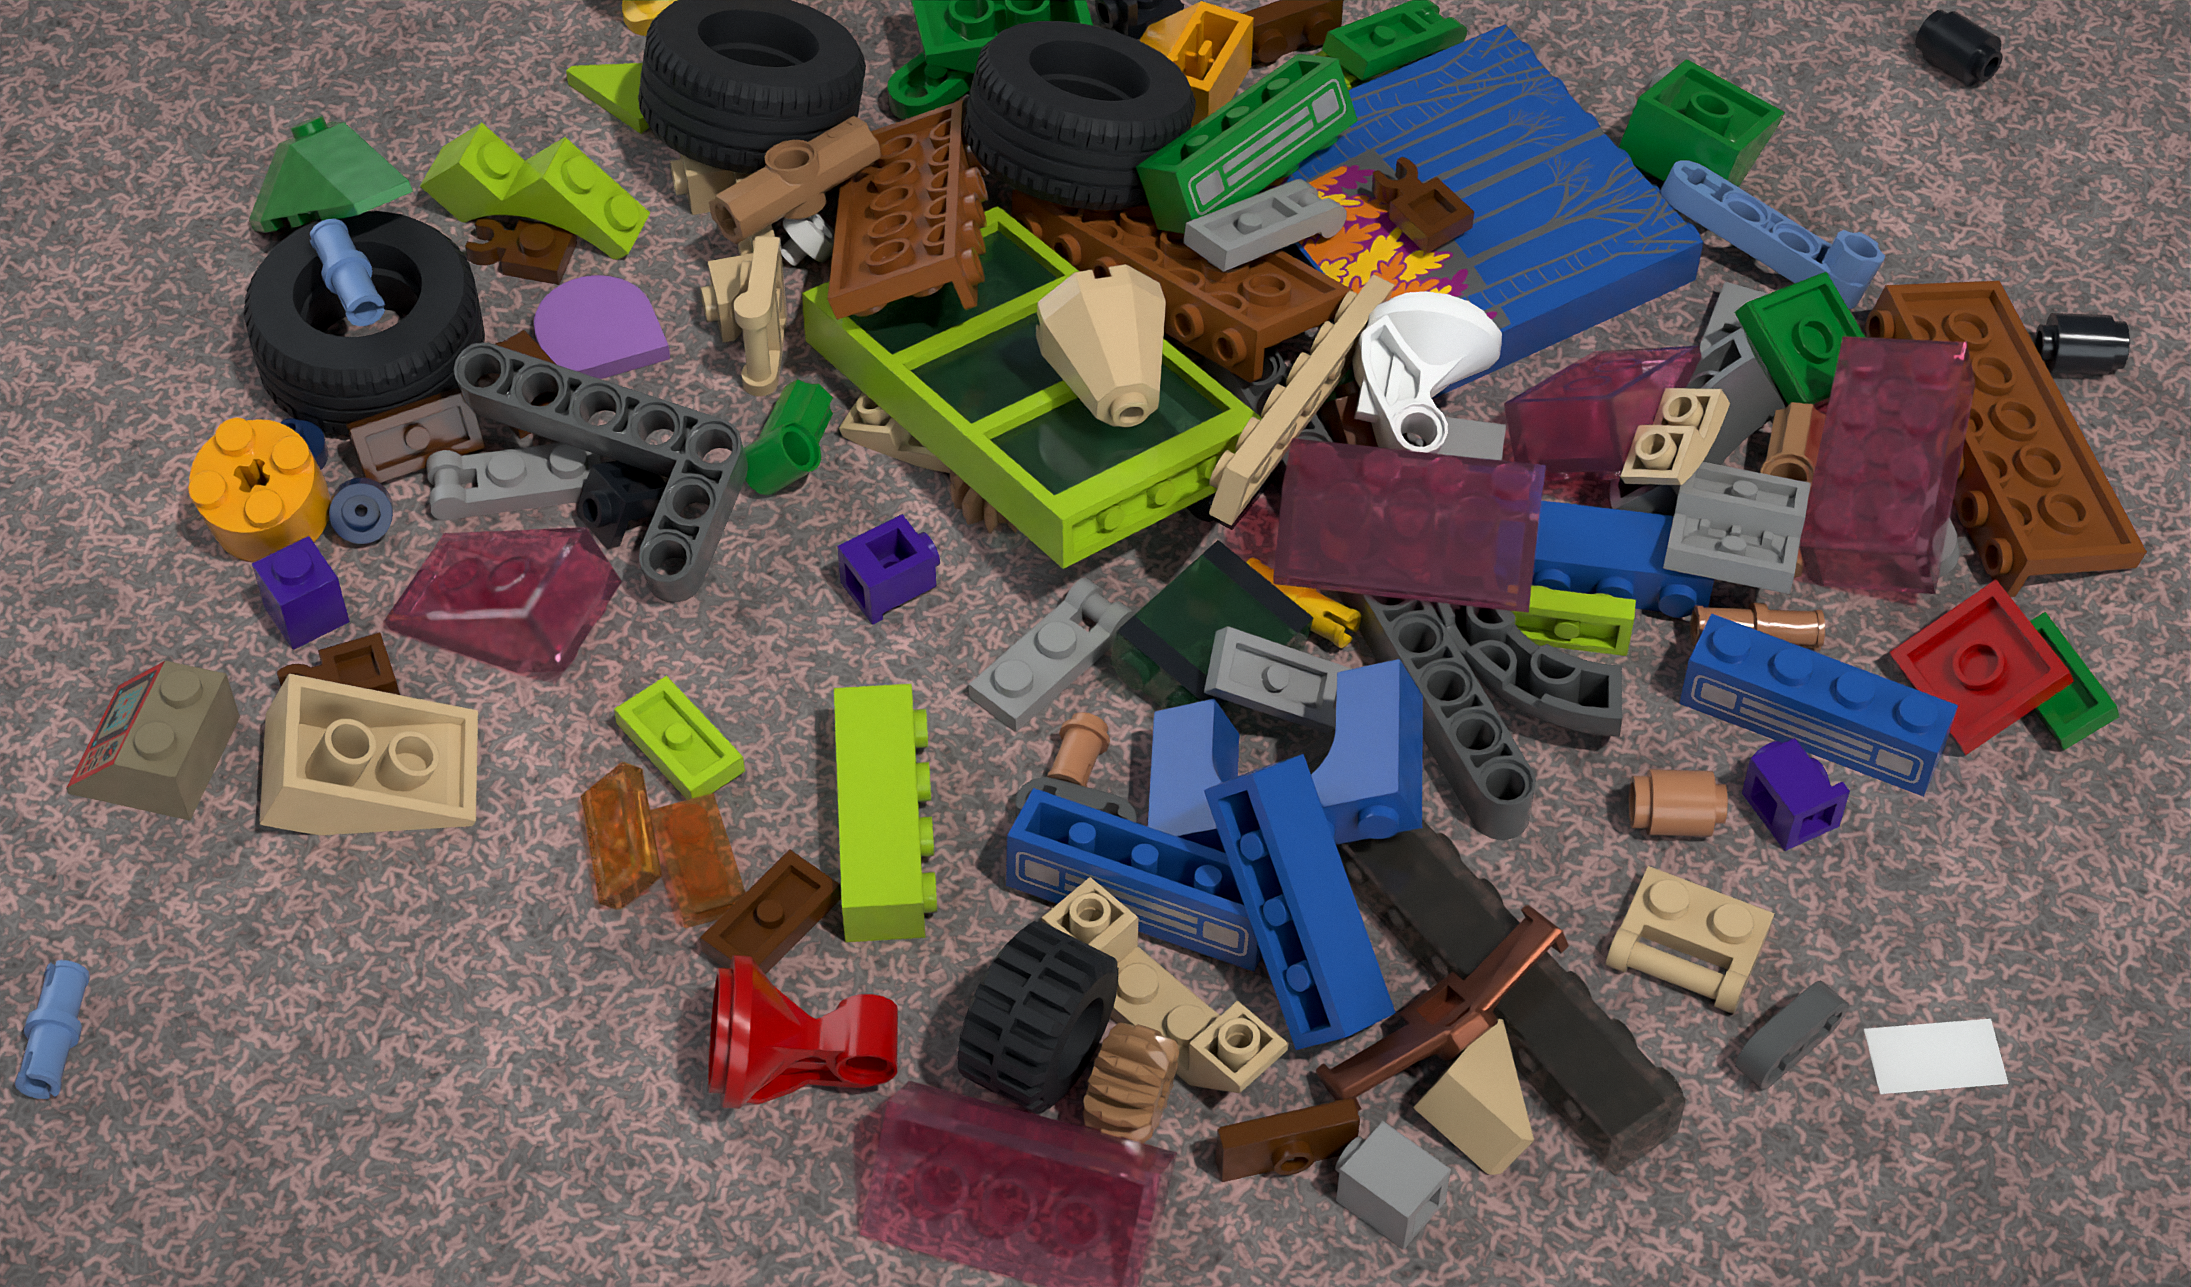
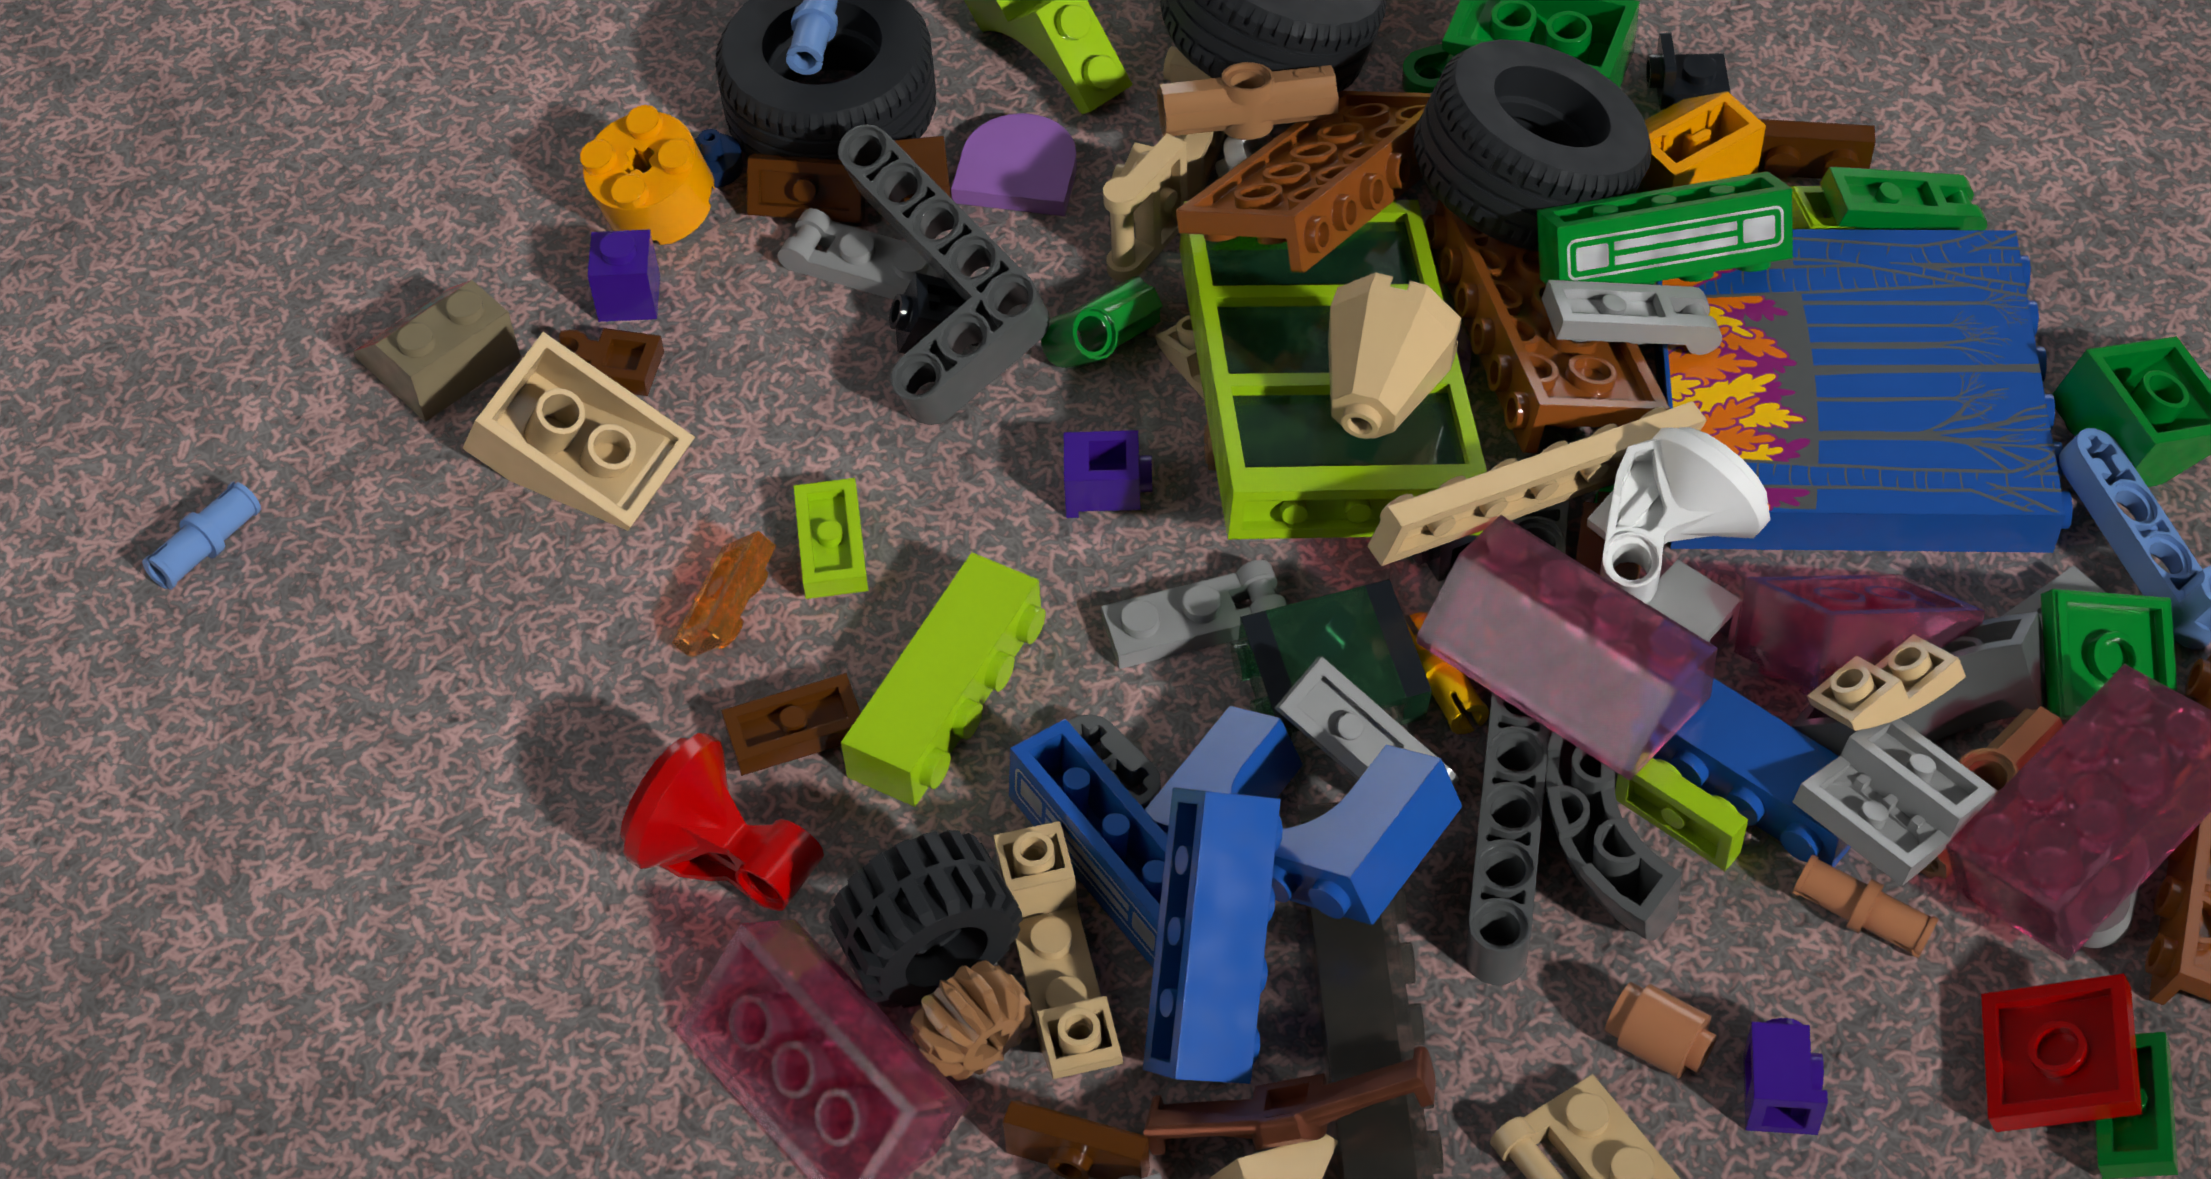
camera: 35 degrees right, 0 degrees up
dark blue tile [329,478,393,544] -> none
clear pink slope [384,527,622,673] -> none
reddish brown plate [465,219,577,285] -> none
clear orange plate [650,793,746,929] -> none
nougat pin [1047,712,1110,787] -> none
reddish brown plate [1371,157,1474,254] -> none
blue brick [1679,613,1958,797] -> none

